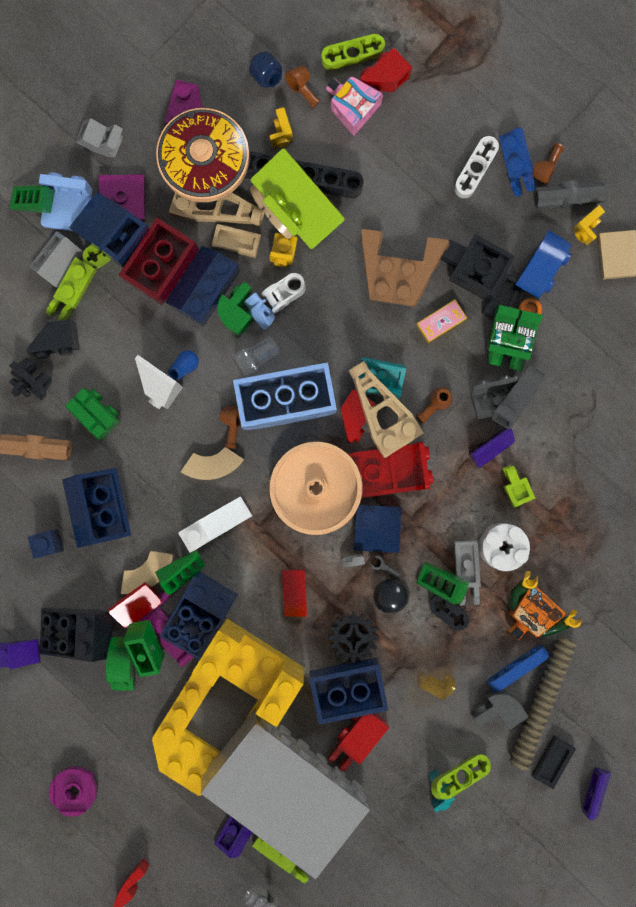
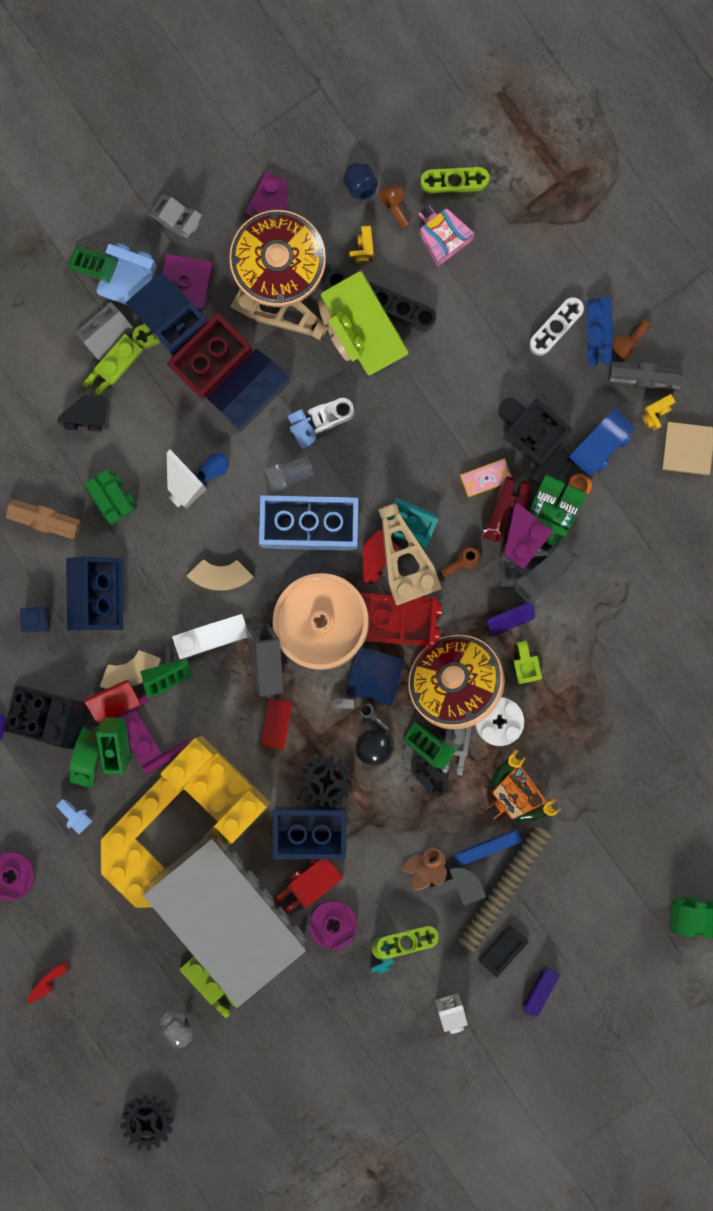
camera: 10 degrees right, 0 degrees up
black hips [9,358,52,400] -> none
dark blue slope [160,571,239,660] -> none
tan tile [211,224,261,258] -> none
dark purple slope [214,816,253,858] -> none
green brick [218,282,253,339] -> none
dark orange bar [220,405,241,448] -> none
yellow bracket [269,233,298,267] -> none
red slope [360,48,412,92] -> none
medium nougat wing [361,229,450,307] -> none
clear yellow bracket [417,674,456,701] -> none
none -> light blue piece [56,799,93,835]
none -> dark grey slope [245,622,283,697]
none -> magenta plate [309,900,357,950]
none -> nougat plate [402,848,447,890]
none -> dish [408,635,505,729]
none -> white slope [435,993,468,1034]
none -> dark red piece [480,476,530,544]
none -> magenta wing [503,503,553,570]

